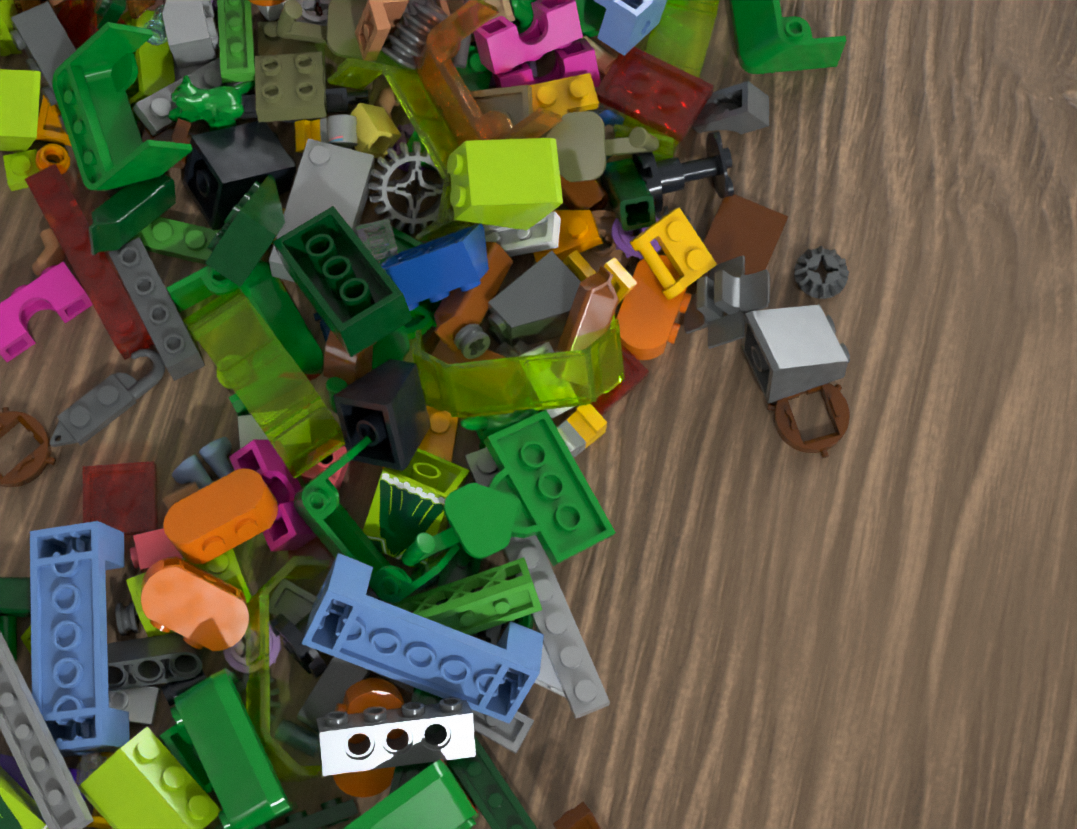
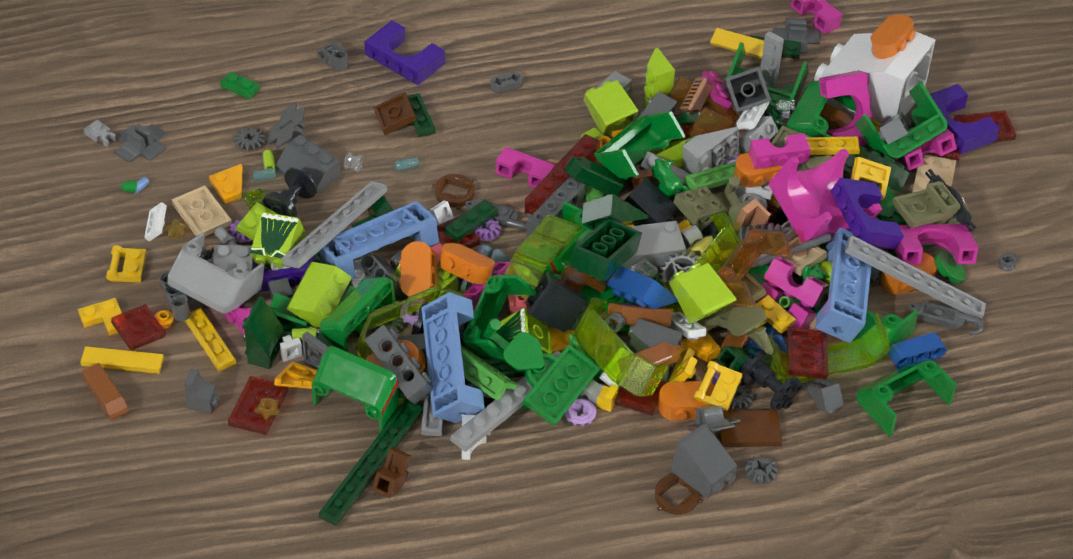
camera: 65 degrees right, 25 degrees down
none -> white tile [429,201,454,227]
none -> dark green plate [444,199,498,243]
none -> medium lavender gear [472,218,501,241]
none -> lavender gear [564,399,596,426]
none -> bright green piece [779,296,800,308]

